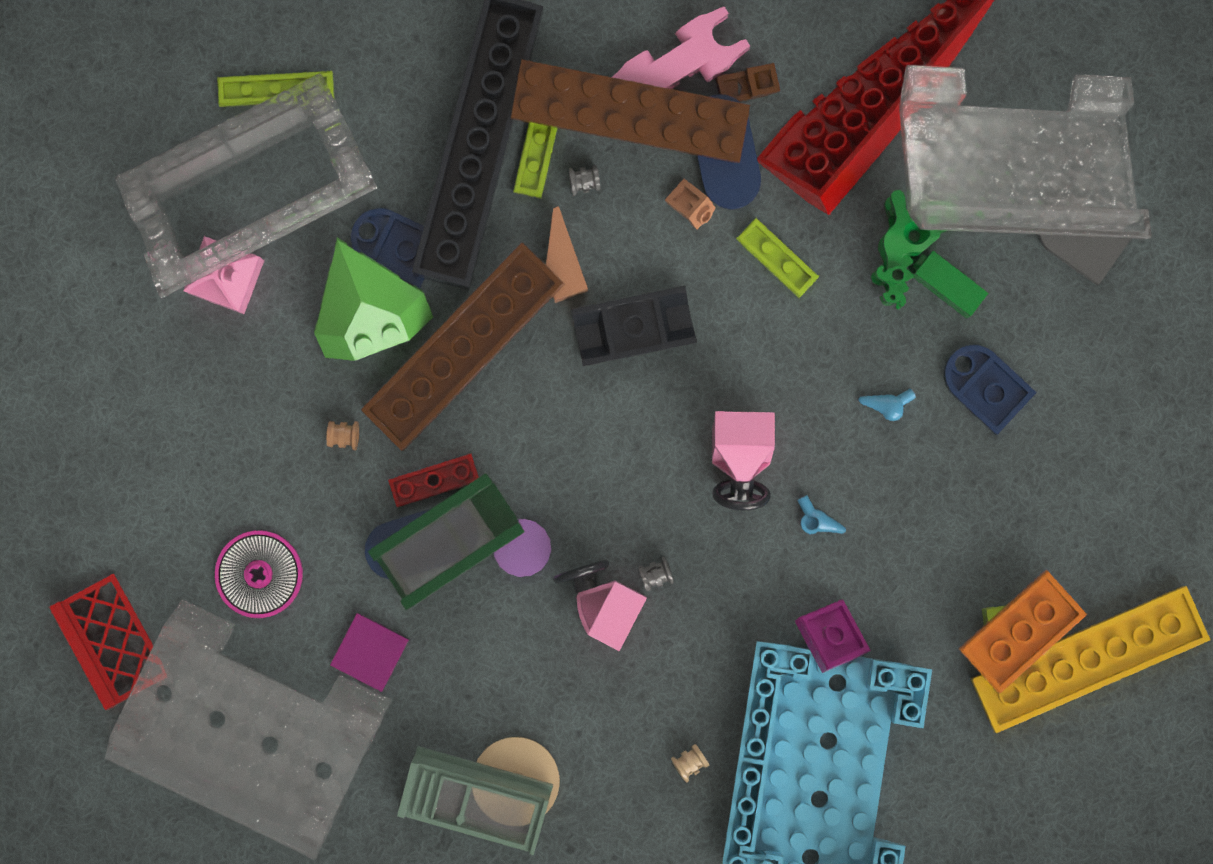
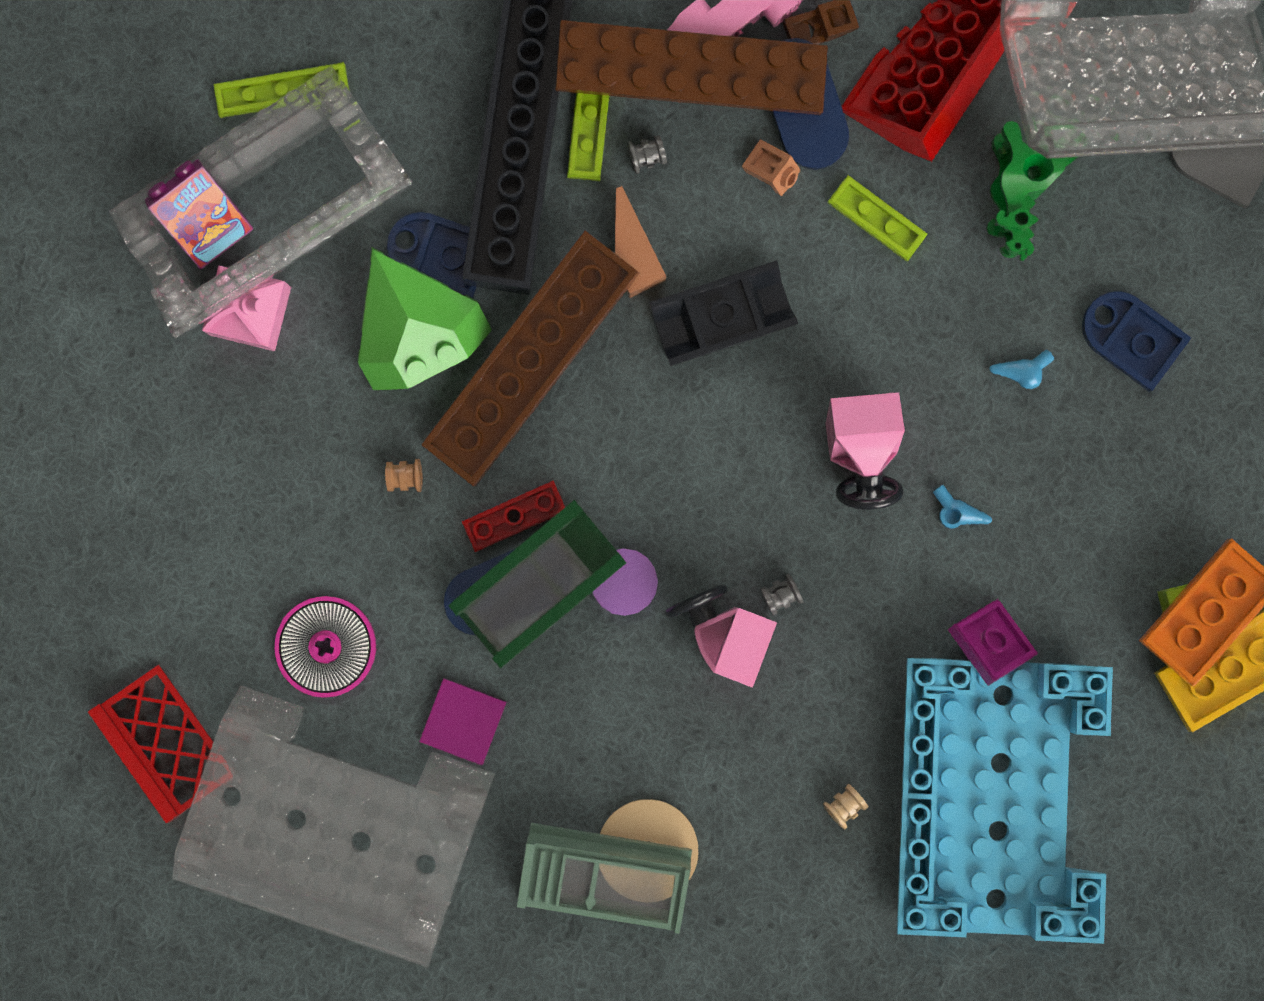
camera: 10 degrees left, 0 degrees up
green brick [912,251,989,319] -> none
none -> brick [144,159,254,270]

